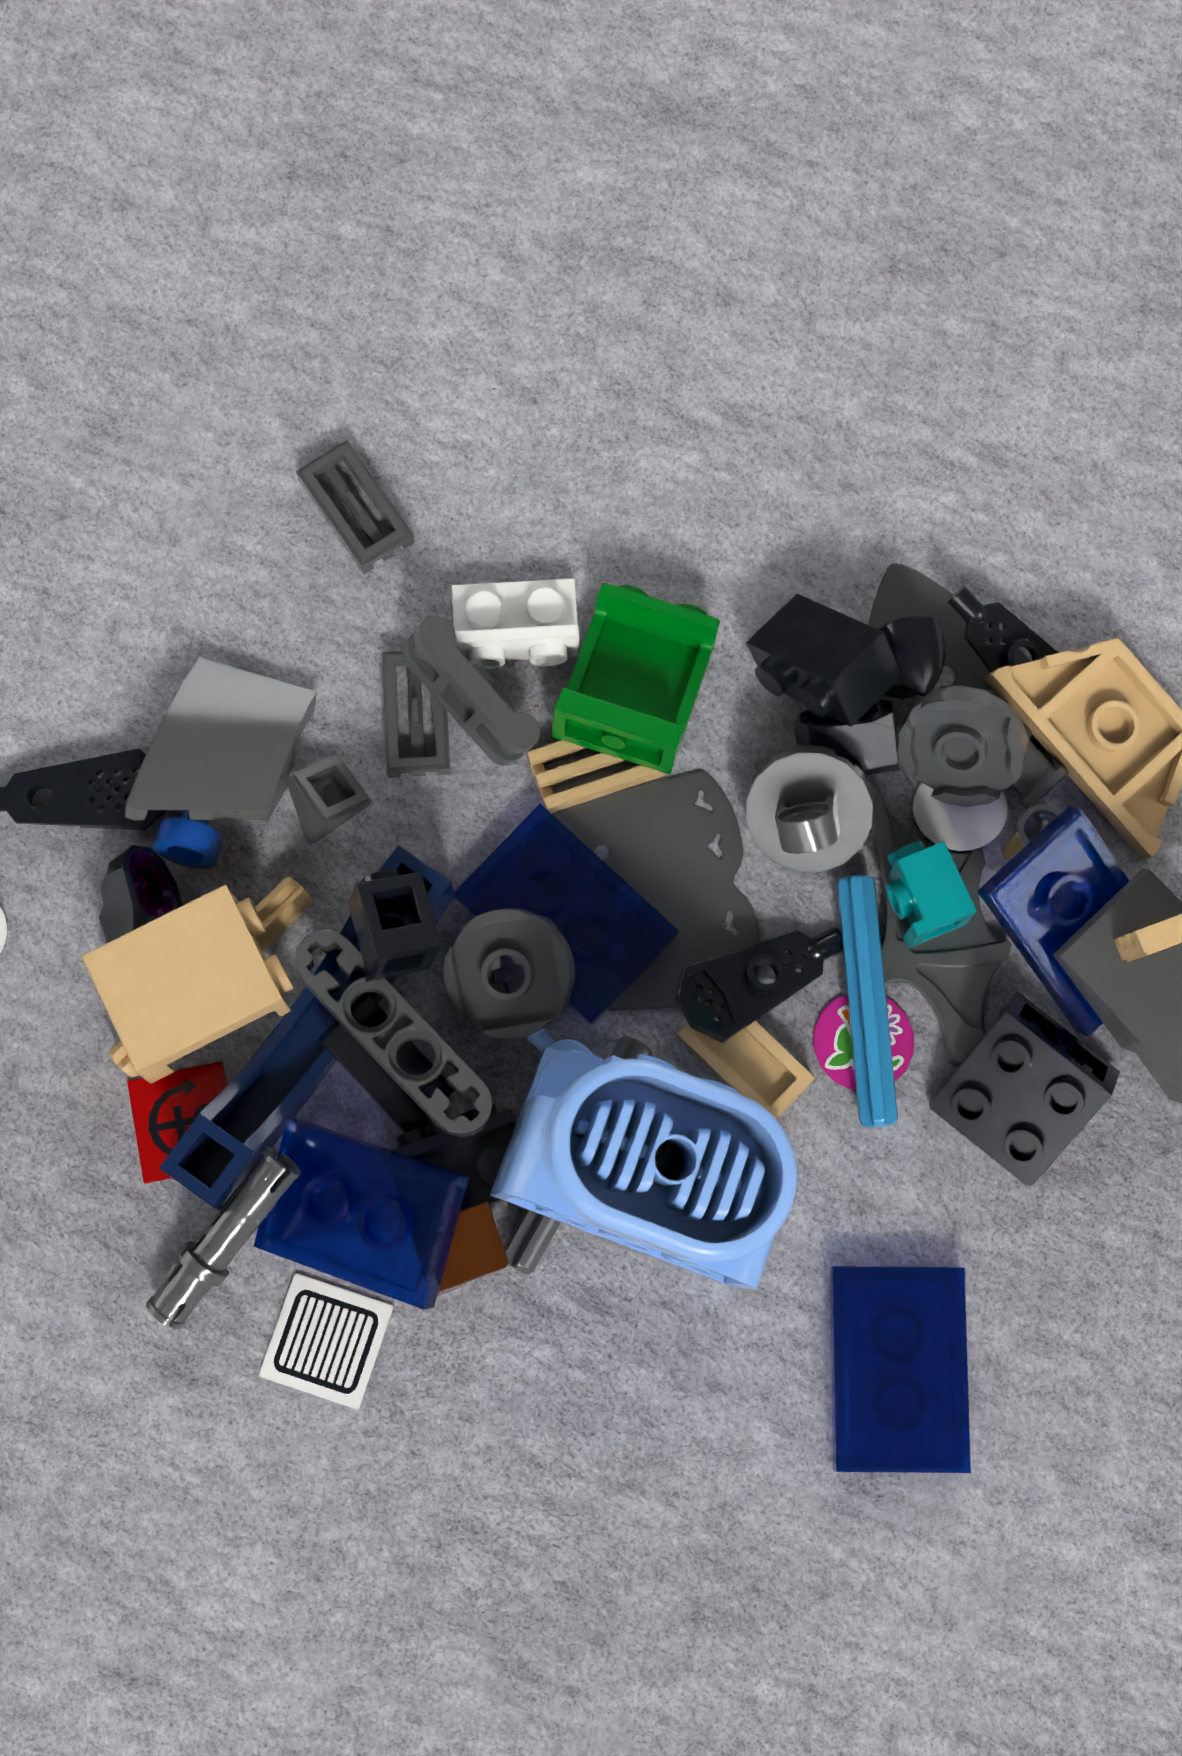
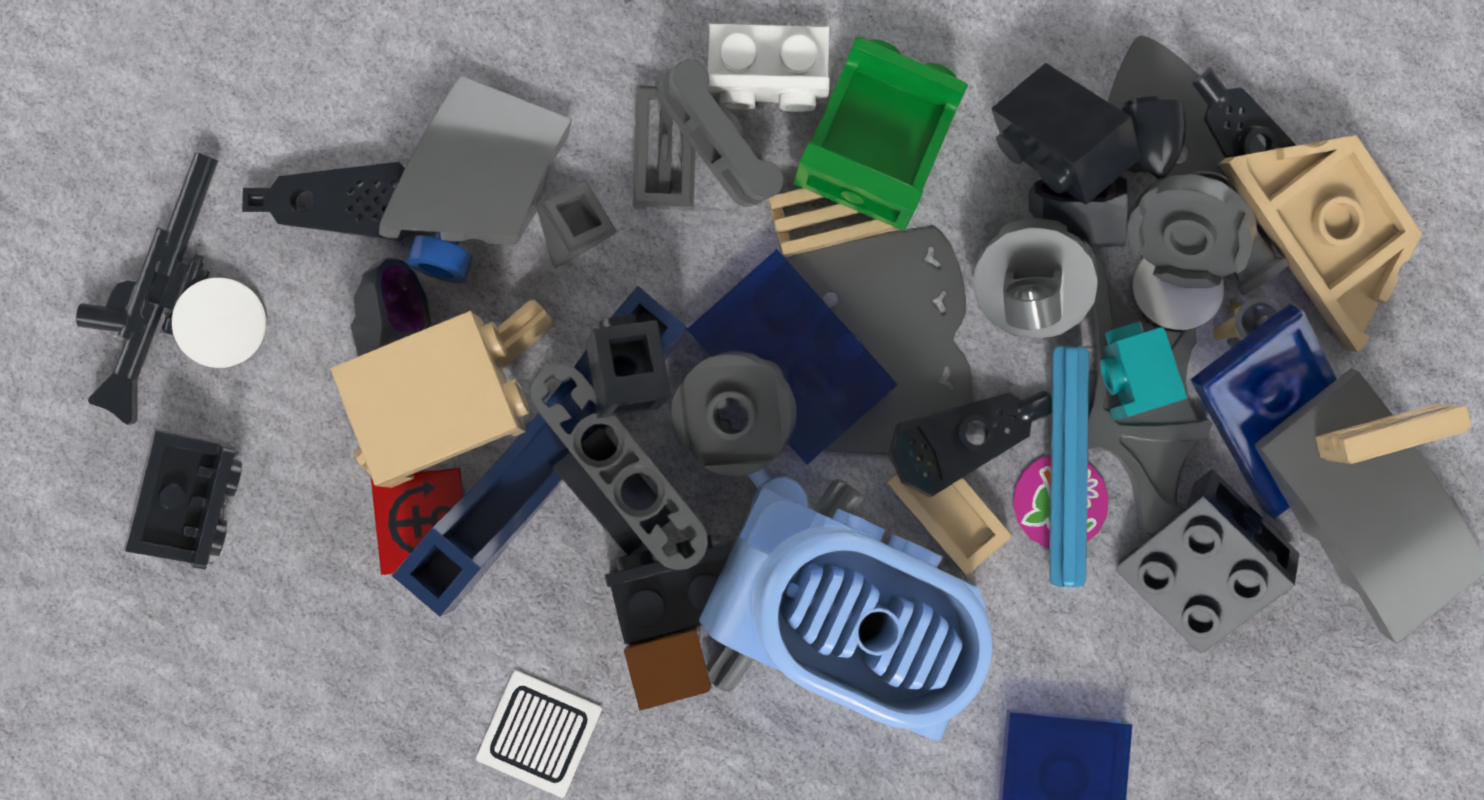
camera: 10 degrees right, 10 degrees up
dark grey pin [146,1147,301,1329] -> none
clear blue tile [253,1119,469,1310] -> none

